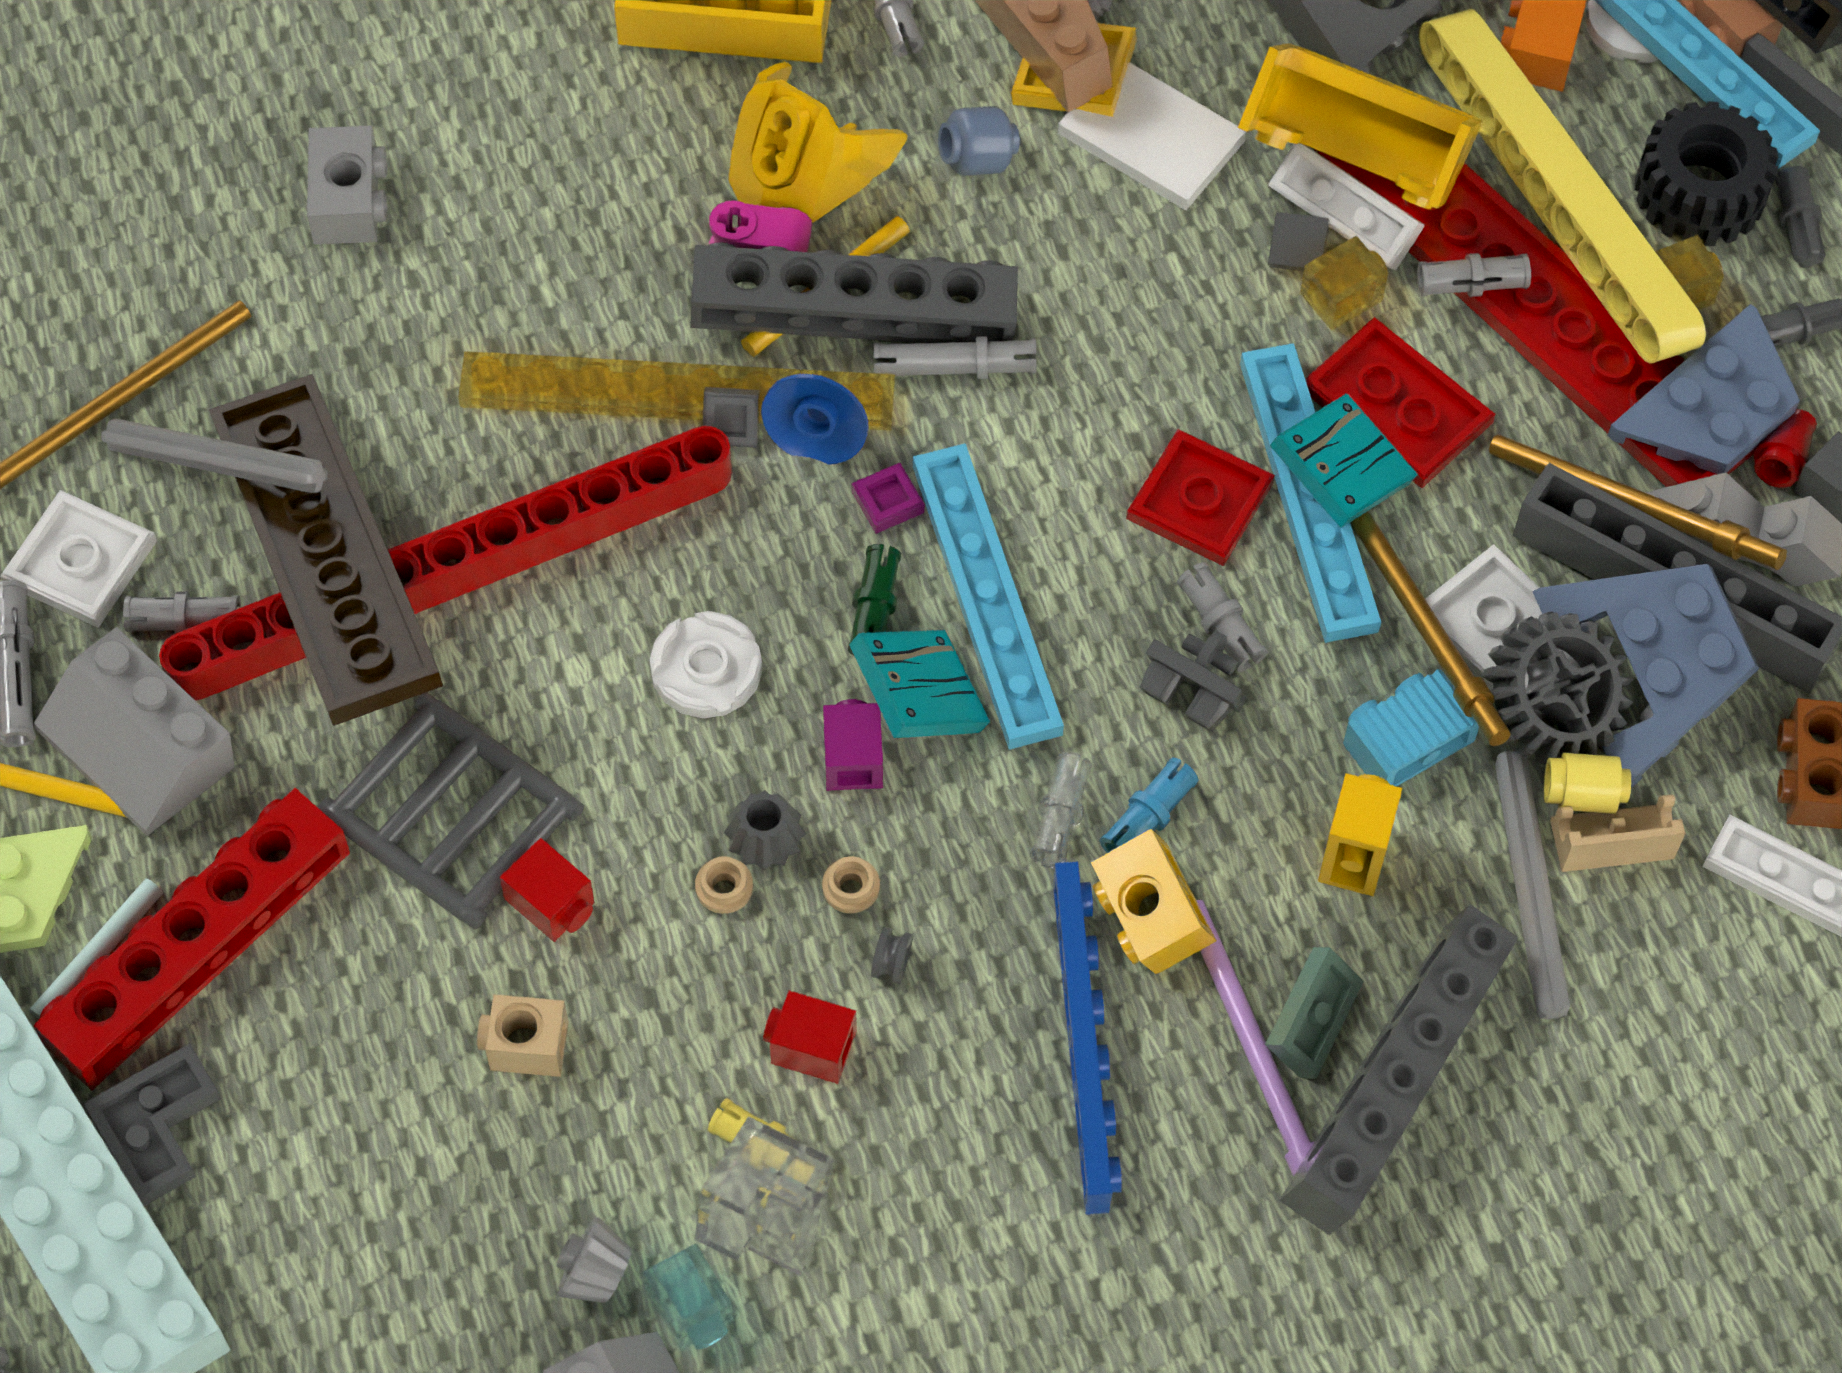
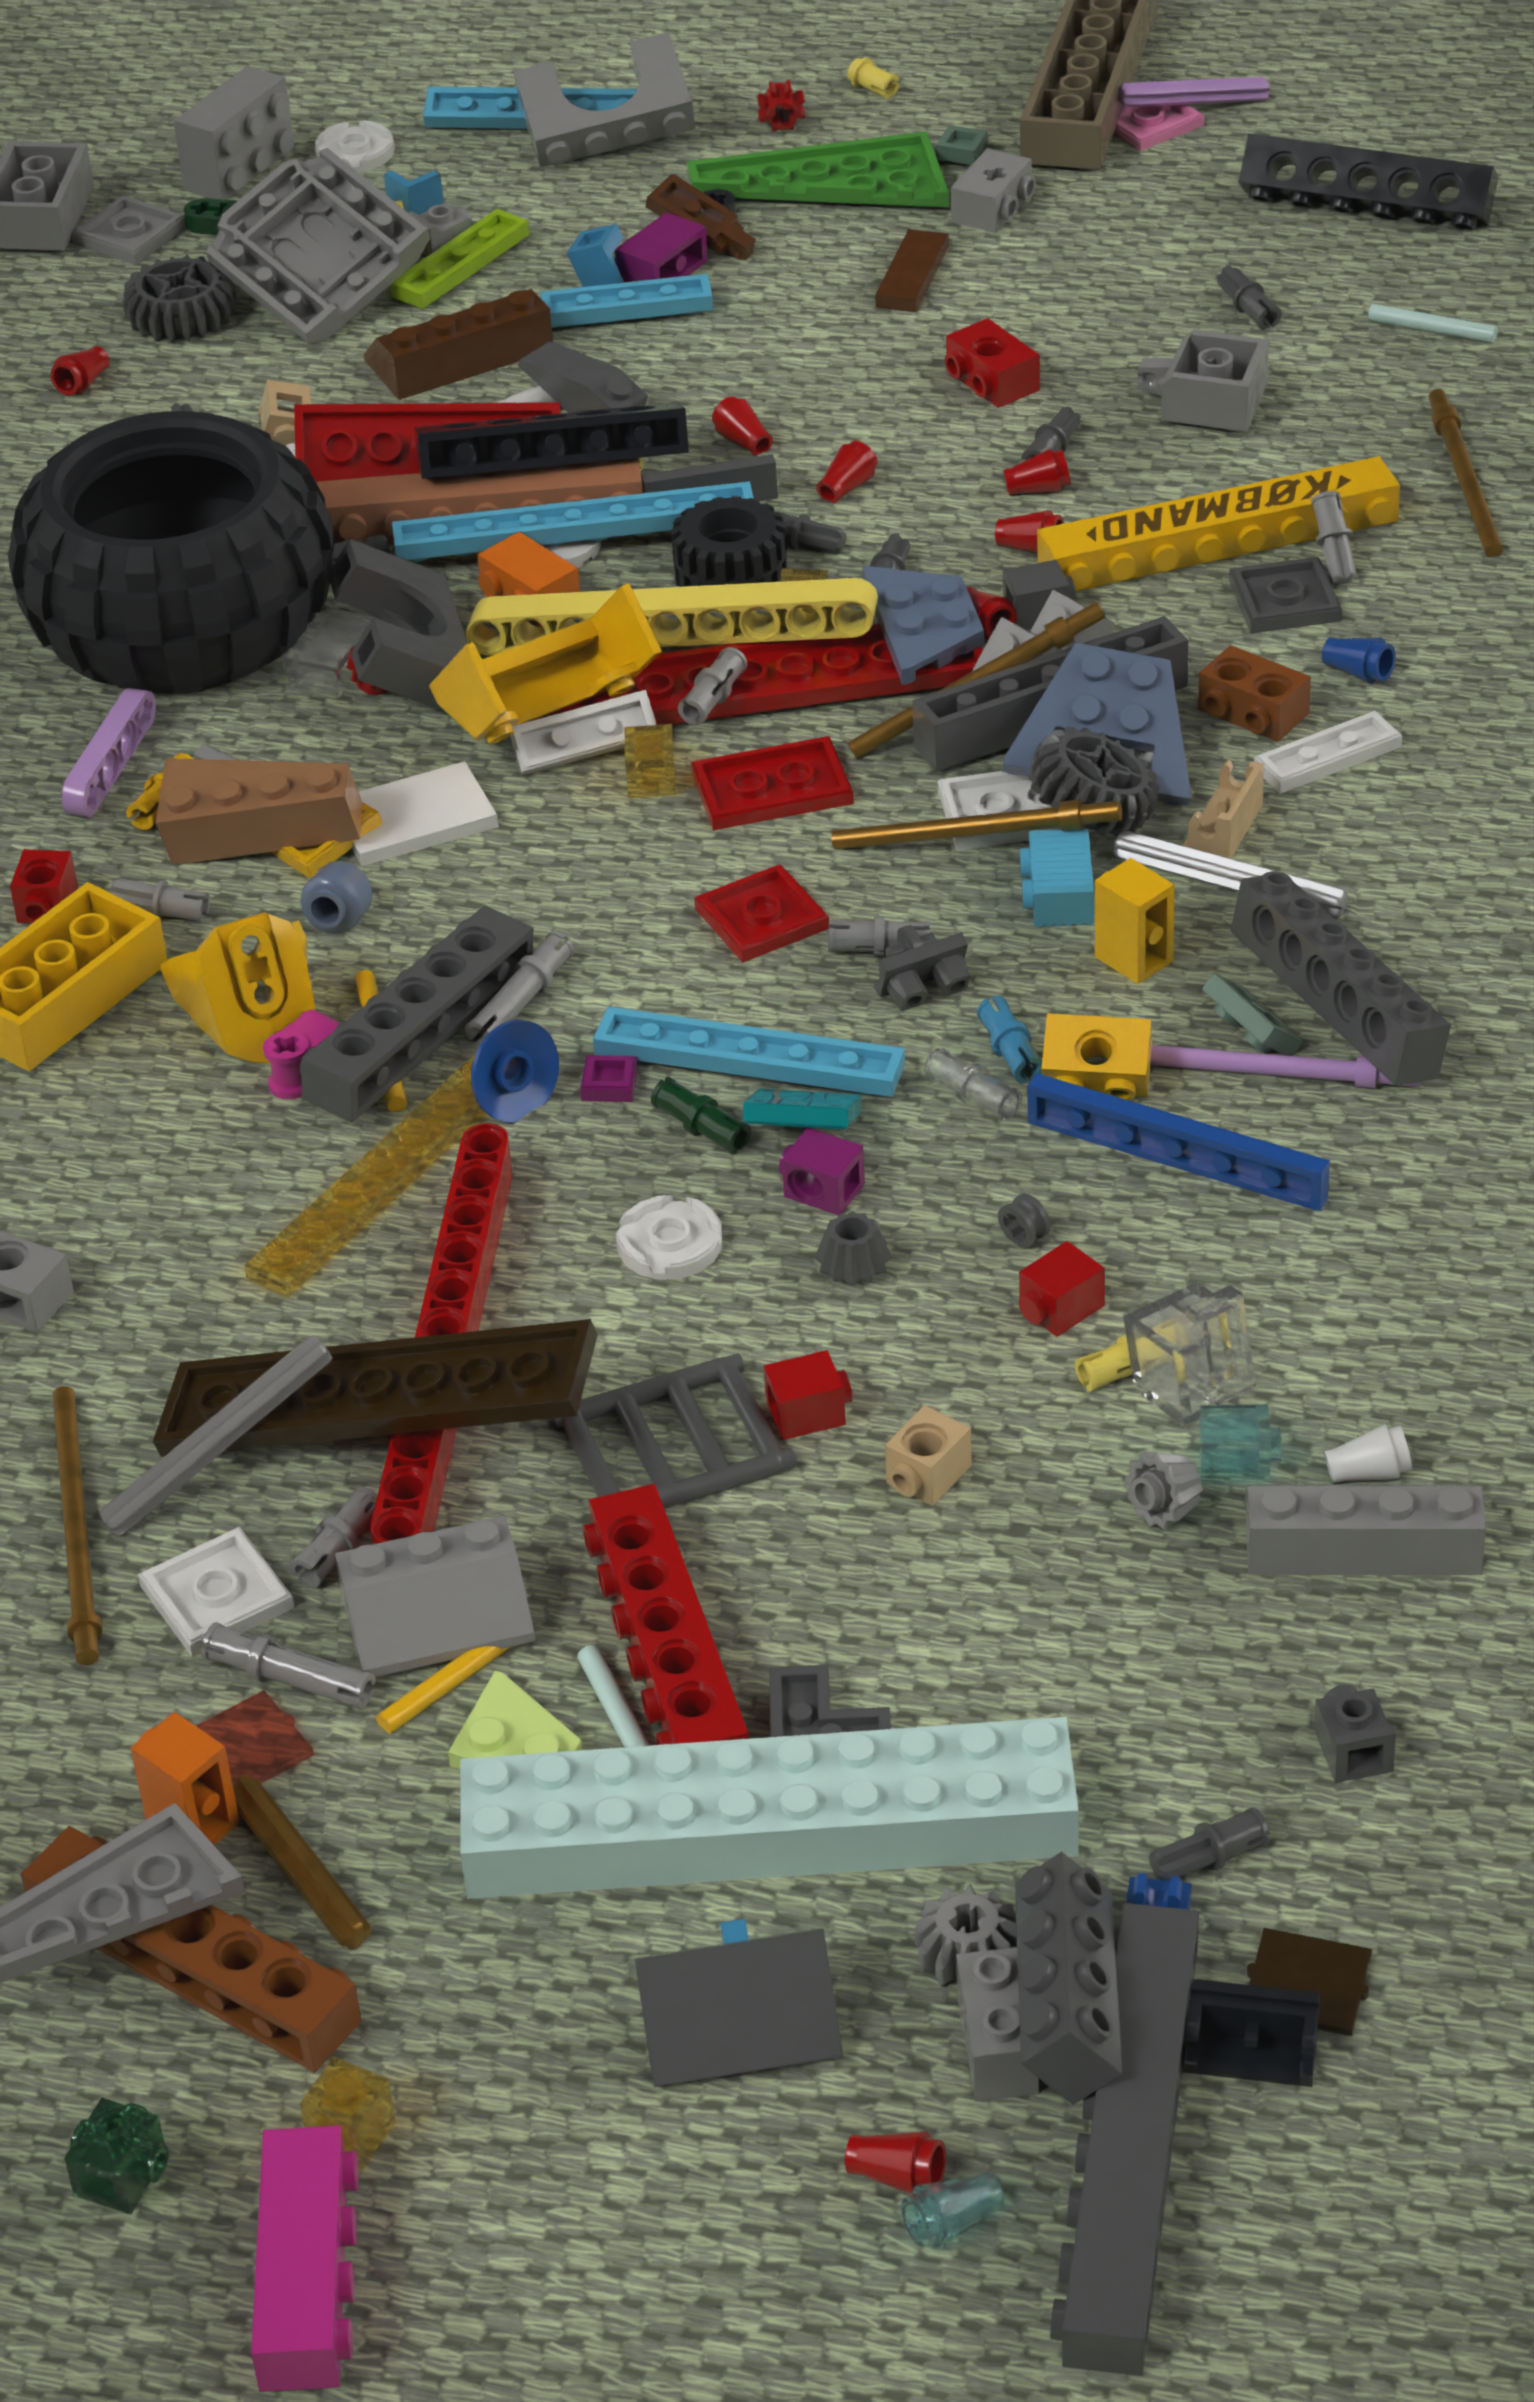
camera: 55 degrees left, 20 degrees down
tan plate [695,856,753,914] -> none
dark grey tile [703,387,760,448] -> none
tan plate [822,856,880,913] -> none
medium azure plate [1240,343,1381,643] -> none
dark grey tile [1268,212,1330,274] -> none
teal tile [1270,393,1418,528] -> none
light yellow brick [1544,753,1631,814] -> none

